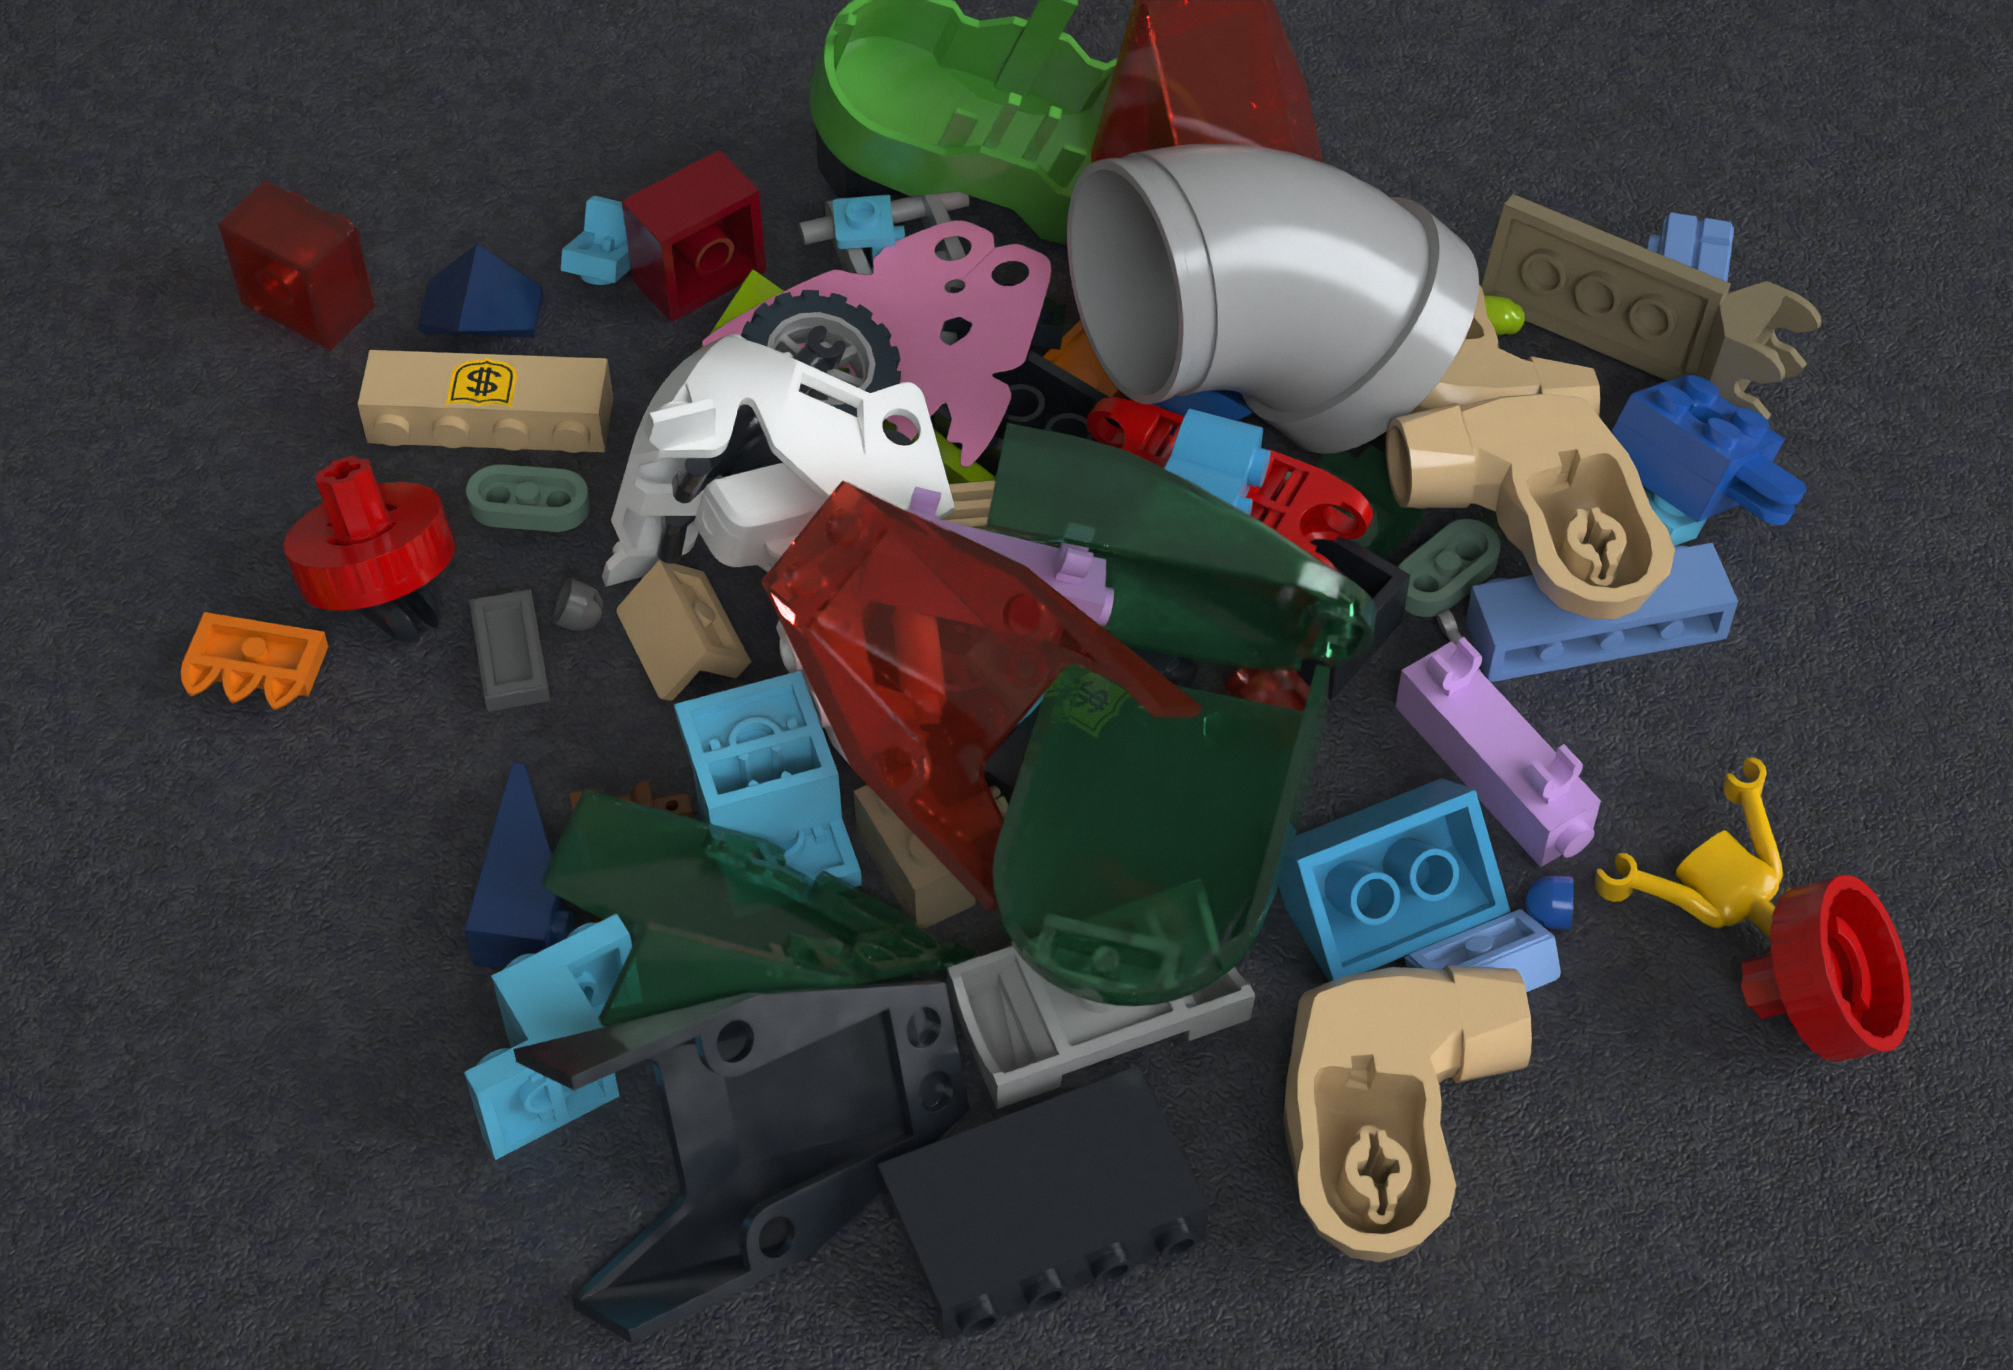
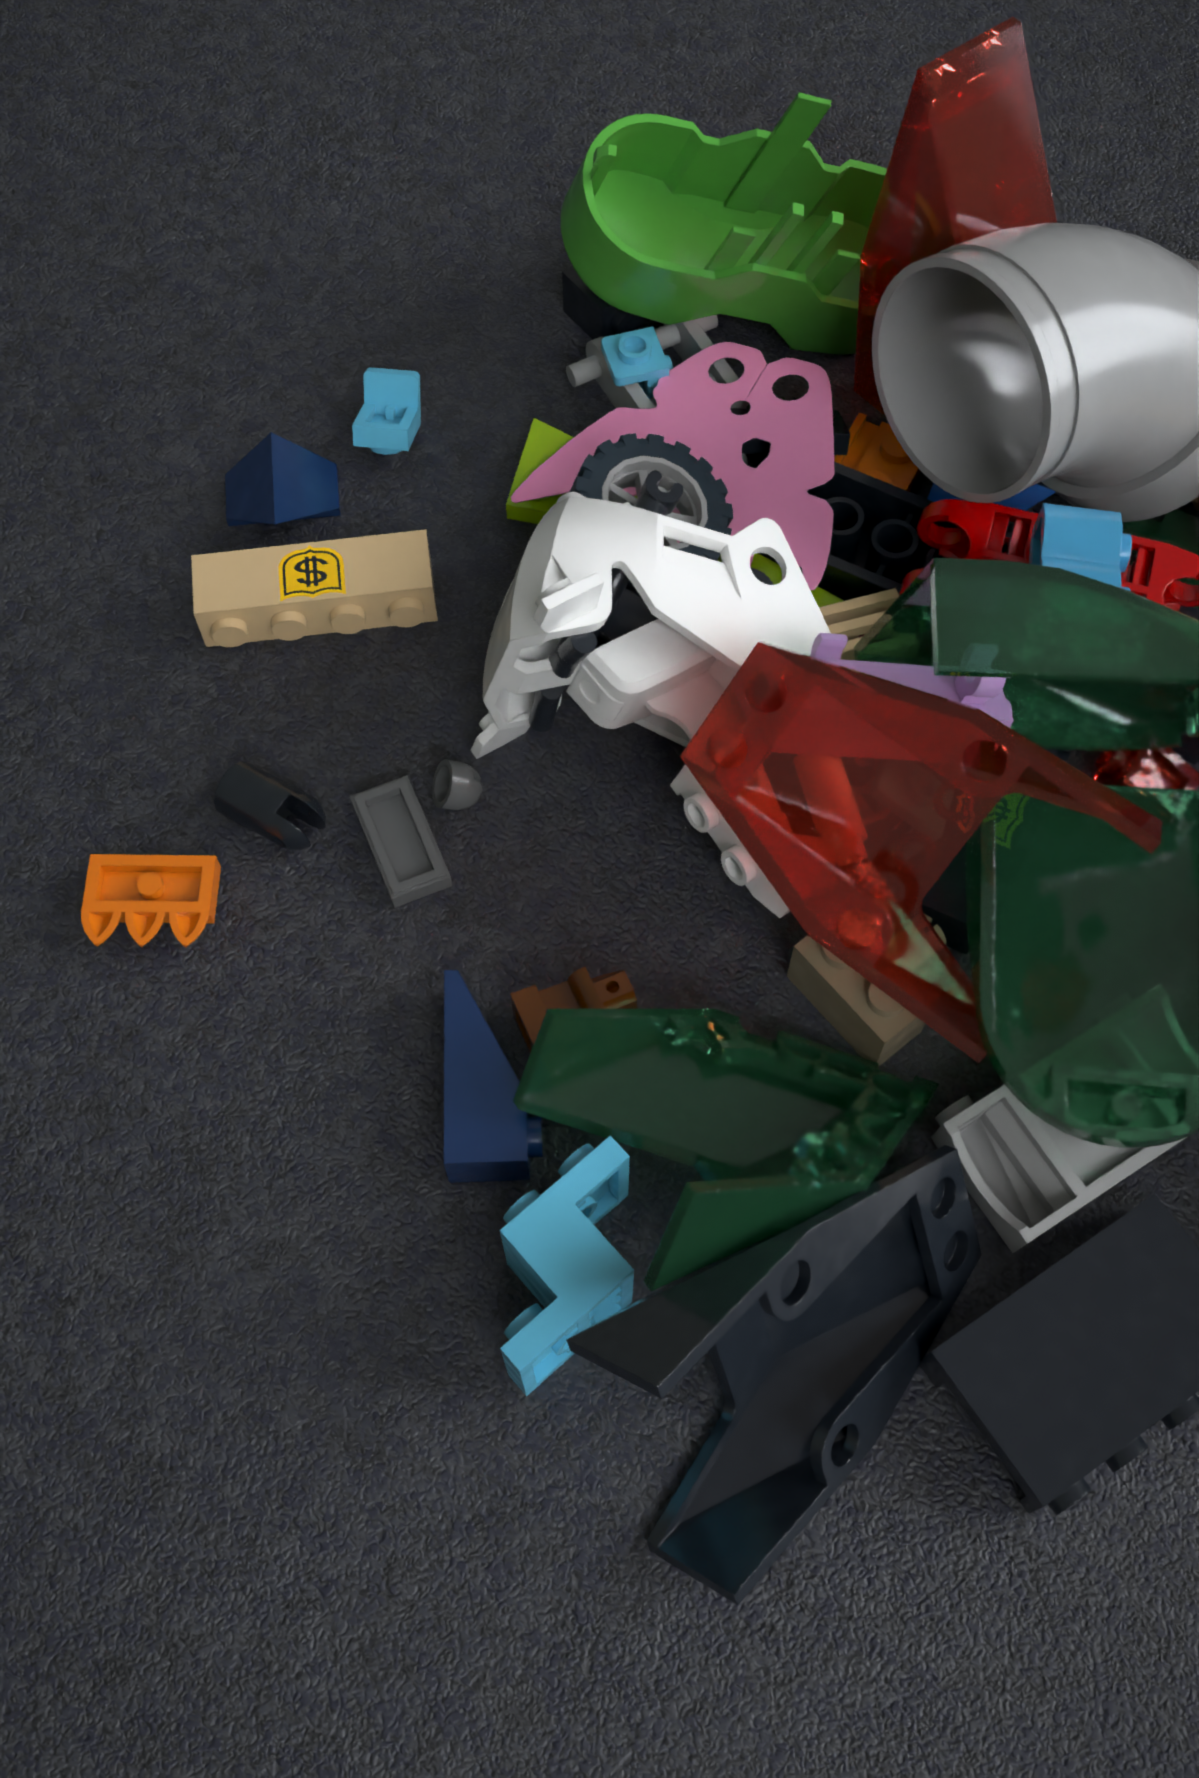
camera: 10 degrees left, 10 degrees up
clear red brick [218,180,375,351] -> none
red piece [283,455,456,611] -> none
sand green plate [466,465,590,532] -> none
tan panel [617,559,751,701] -> none
dark red brick [621,150,767,322] -> none
medium azure bracket [674,671,862,921] -> none

